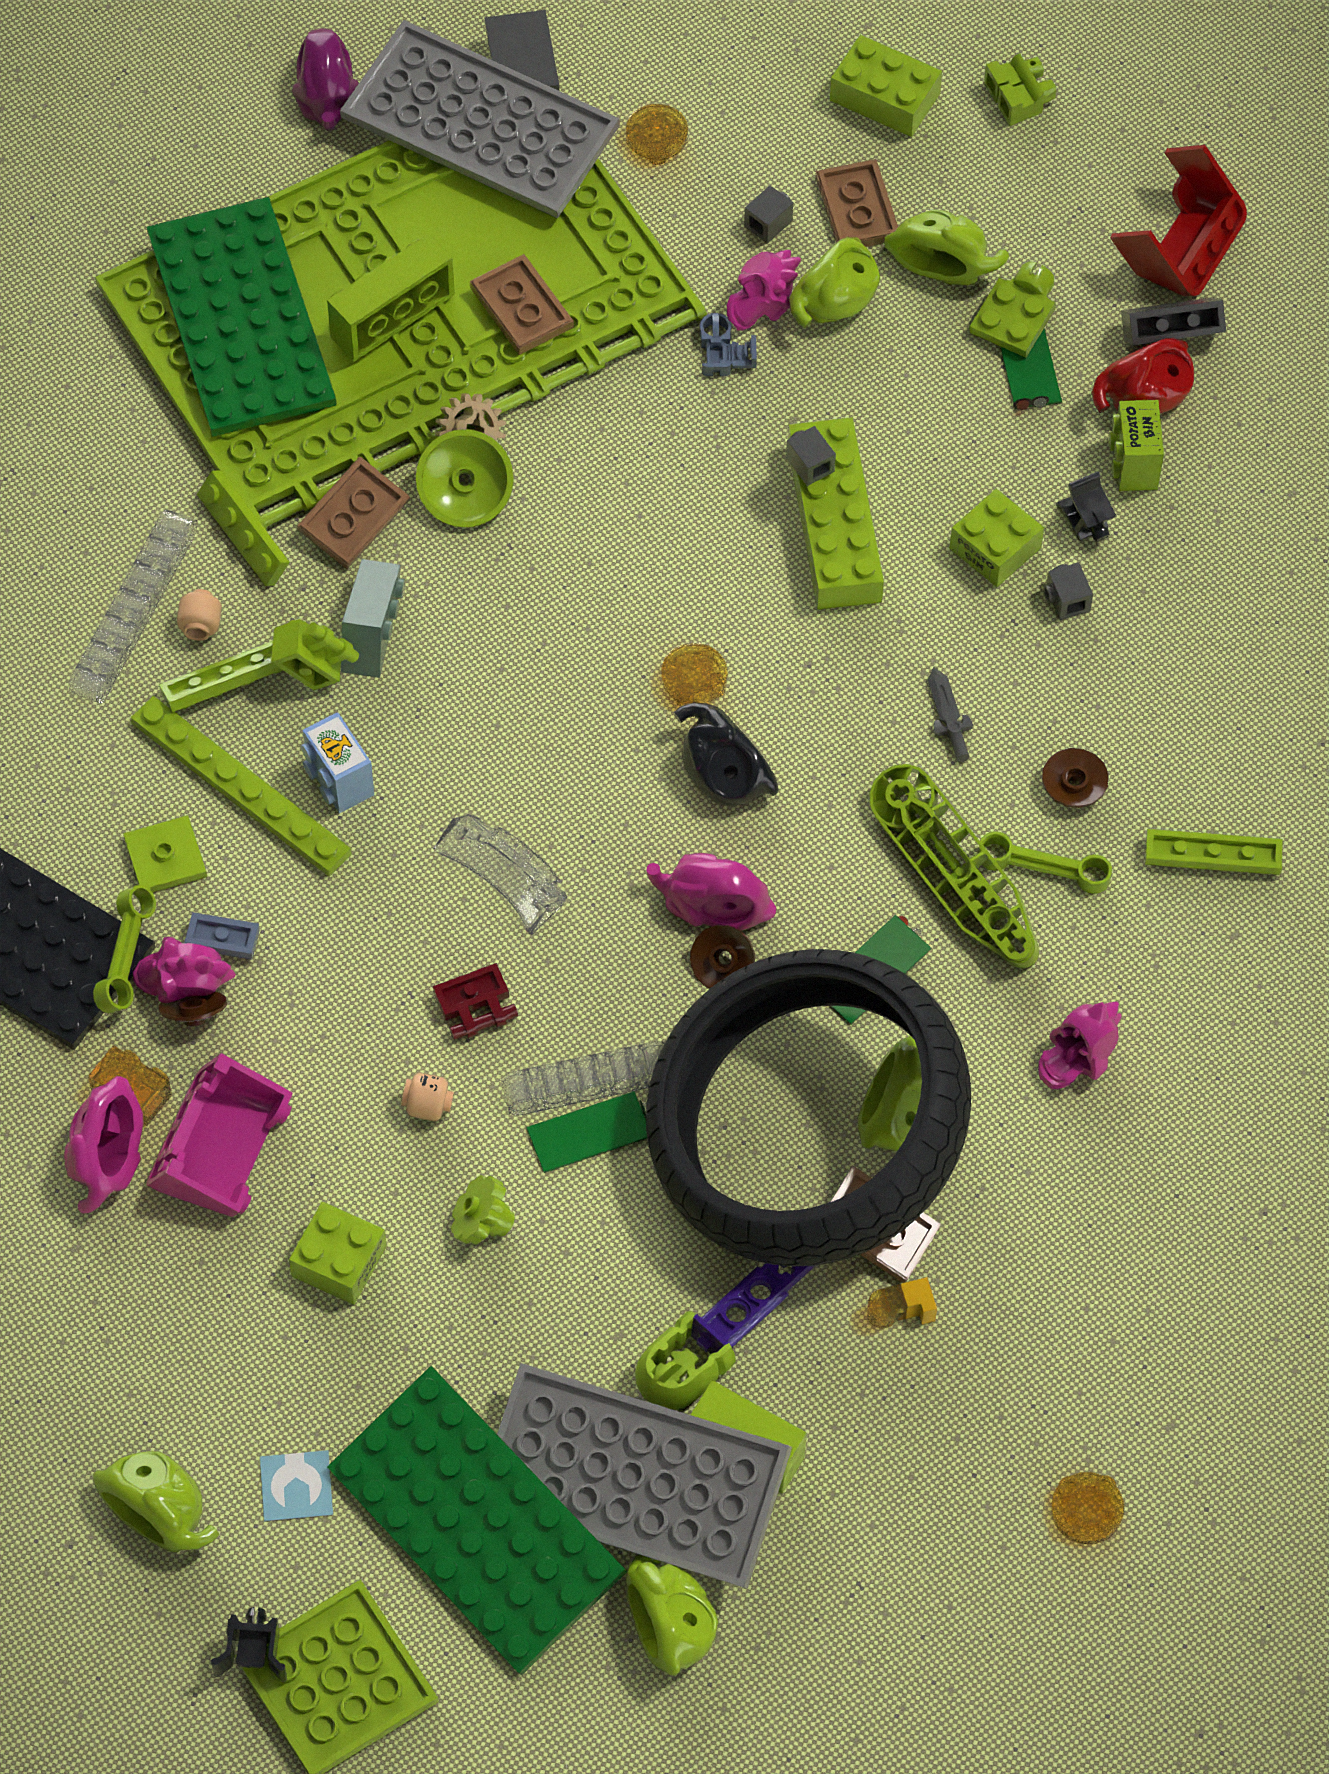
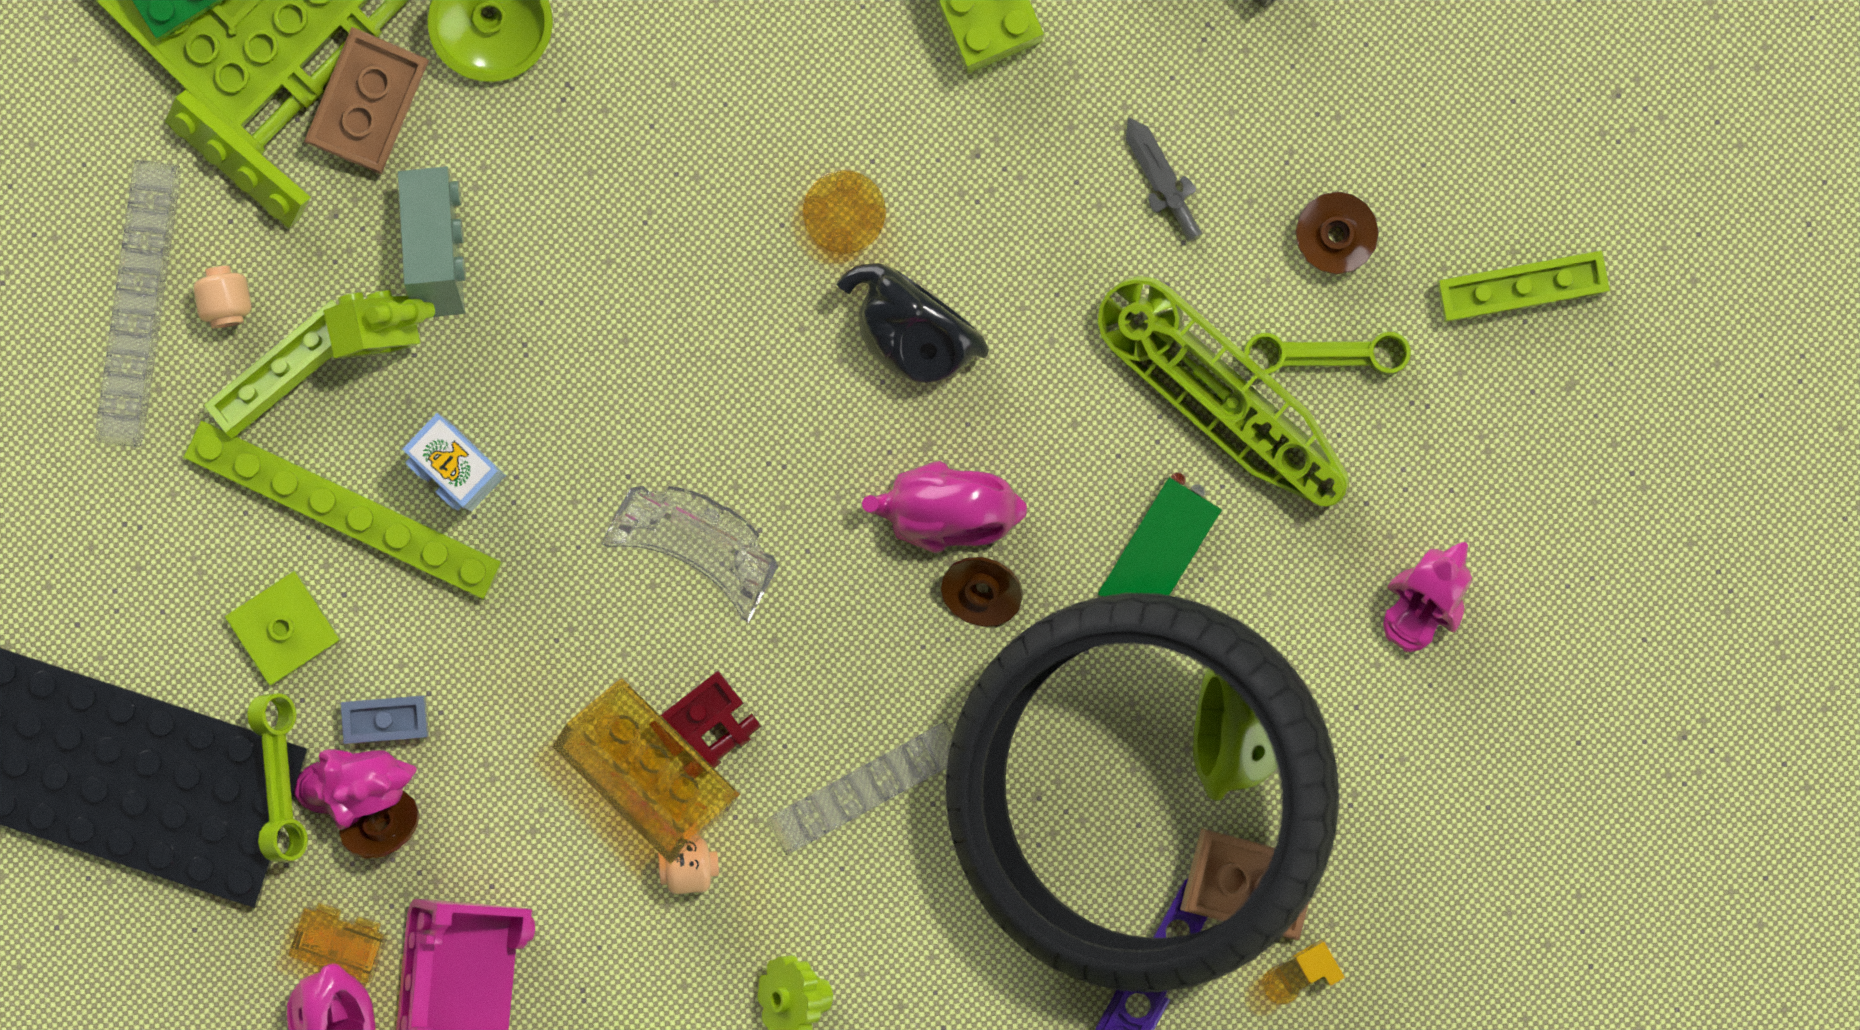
camera: 15 degrees left, 25 degrees up
green piece [526,1091,647,1173] -> none
none -> clear yellow brick [552,677,740,864]

